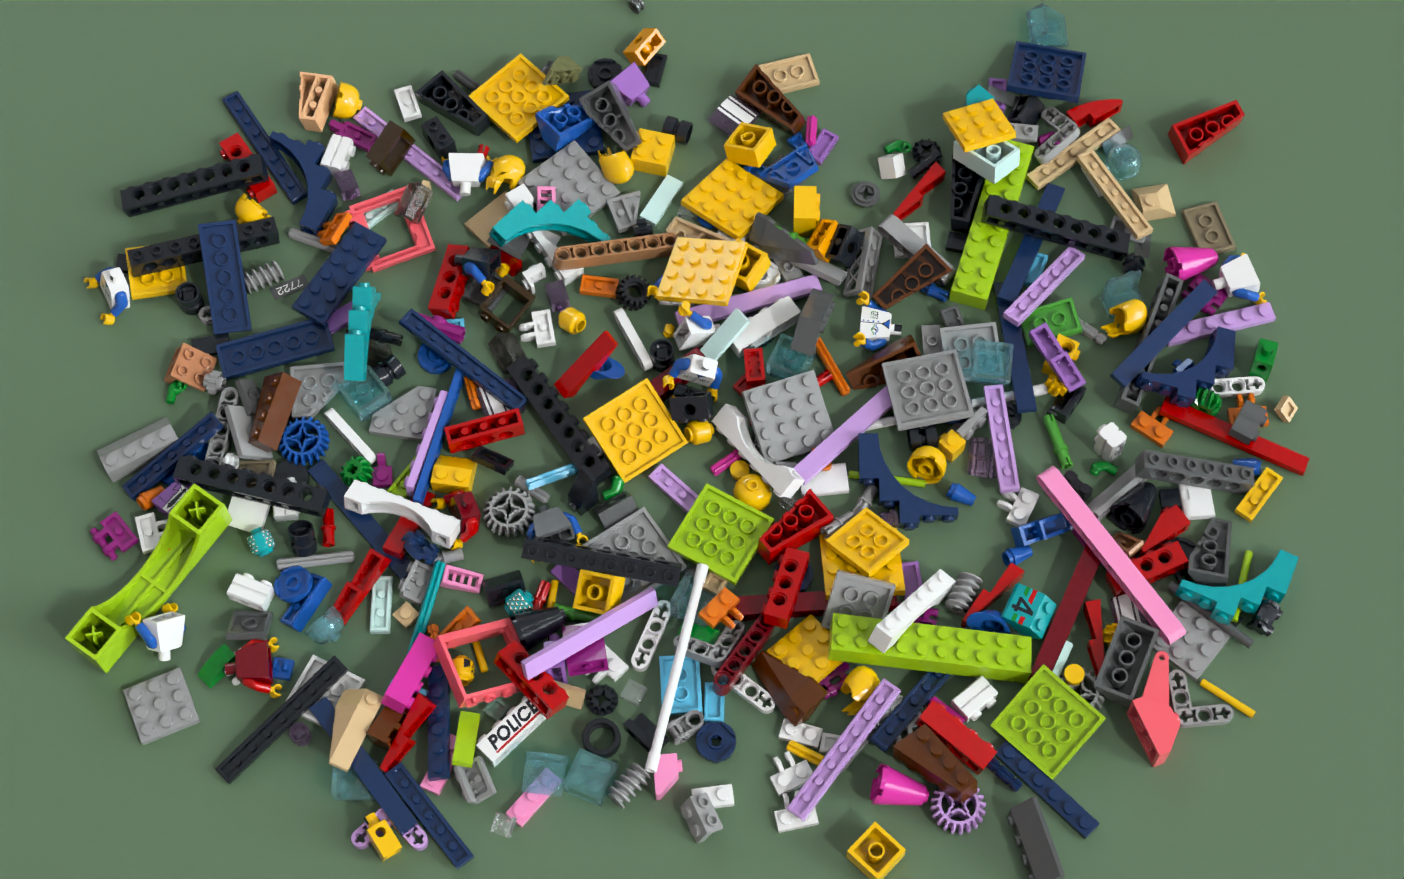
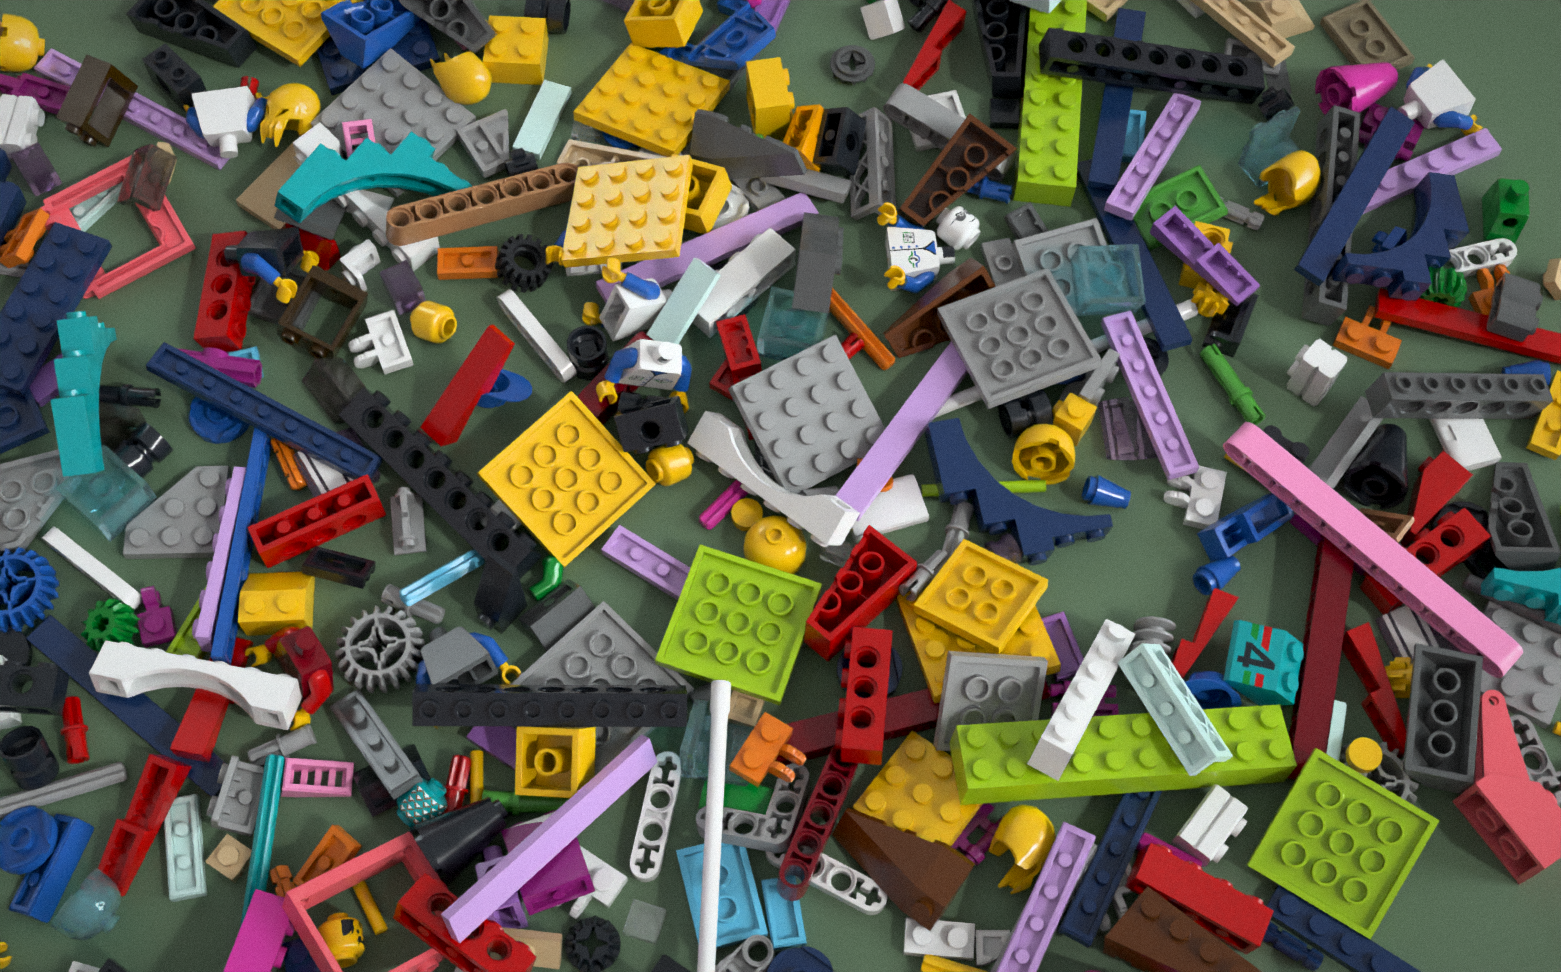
camera: 15 degrees left, 0 degrees up
white plate [394,85,422,122] -> none
dark blue plate [401,530,440,564] -> none
green arm [1089,461,1119,476] -> none
black tile [1158,488,1182,510] -> none
none -> tile [330,689,423,800]
none -> light grey hinge [390,487,427,556]
none -> white head [936,206,981,250]
none -> light aqua fence [1117,643,1233,776]

